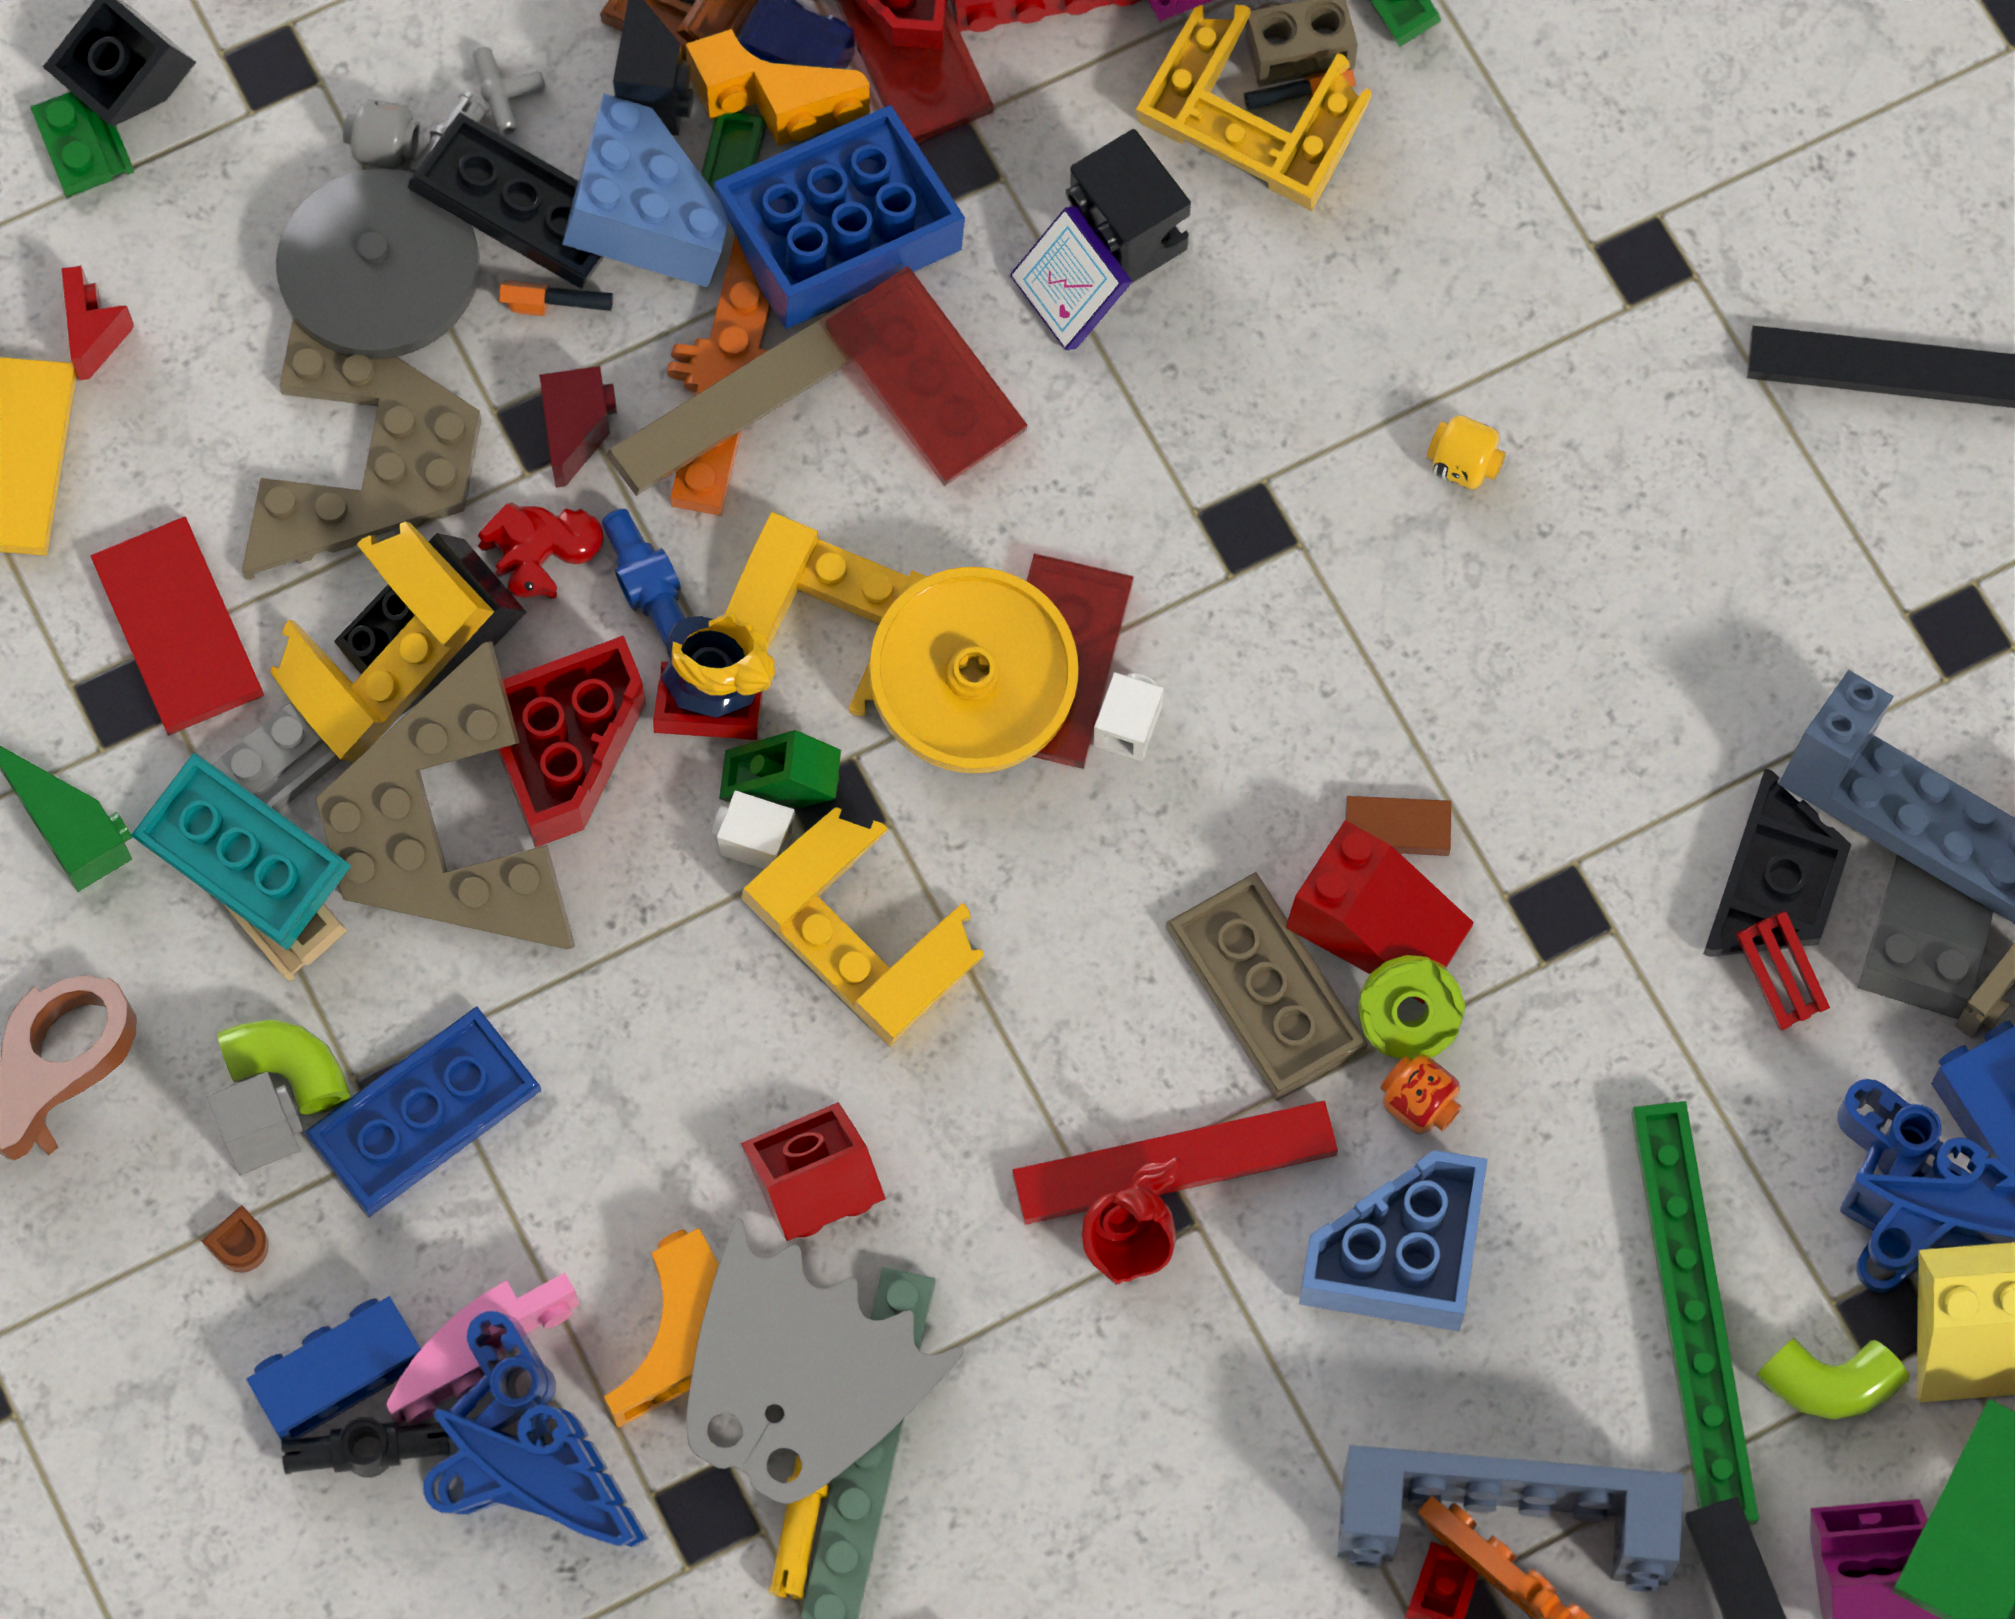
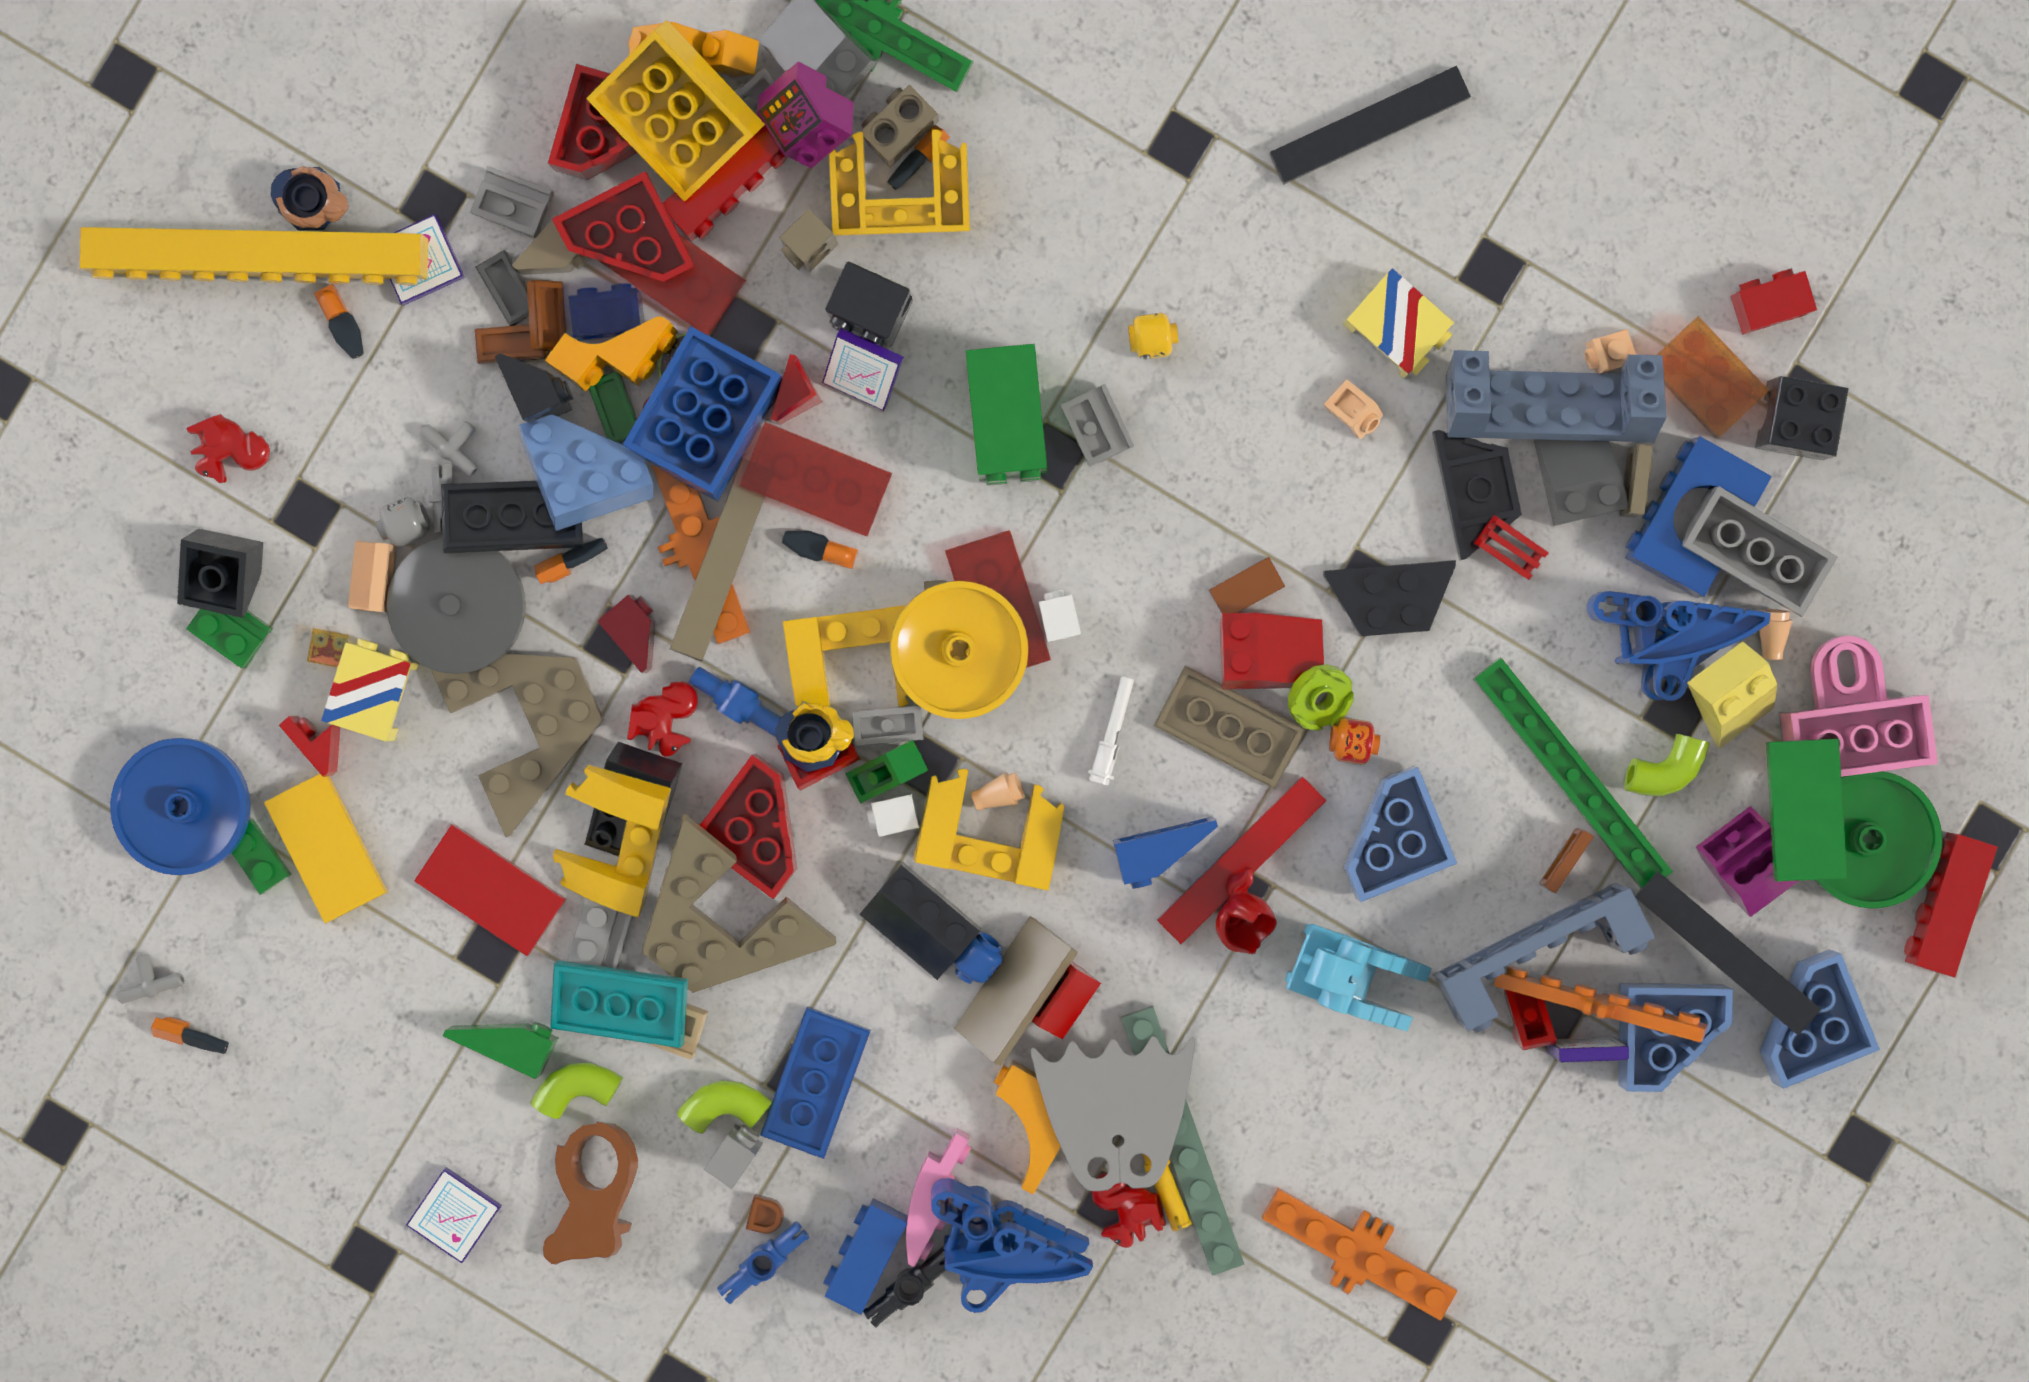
camera: 30 degrees left, 20 degrees up
none -> clear yellow tile [307,628,349,667]
none -> panel [321,638,419,742]
none -> light nougat panel [348,541,397,613]
none -> lime cylinder [530,1062,624,1119]
none -> blue pin [717,1221,809,1304]
none -> red slope [771,354,822,425]
none -> dark tan brick [779,209,839,273]
none -> black piece [782,531,858,569]
none -> light grey plate [852,706,924,746]
none -> black slope [859,862,981,980]
none -> dark tan tile [954,916,1078,1066]
none -> blue head [954,932,1003,984]
none -> green brick [965,343,1047,486]
none -> light nougat cone [971,772,1025,811]
none -> light grey plate [1060,384,1134,468]
none -> white pin [1088,676,1134,786]
none -> red animal [1091,1173,1166,1248]
none -> blue slope [1113,817,1218,889]
none -> medium azure piece [1285,923,1432,1031]
none -> black wing [1323,560,1456,637]
none -> light nougat bracket [1324,379,1383,439]
none -> panel [1343,268,1454,378]
none -> dark orange tile [1539,828,1594,894]

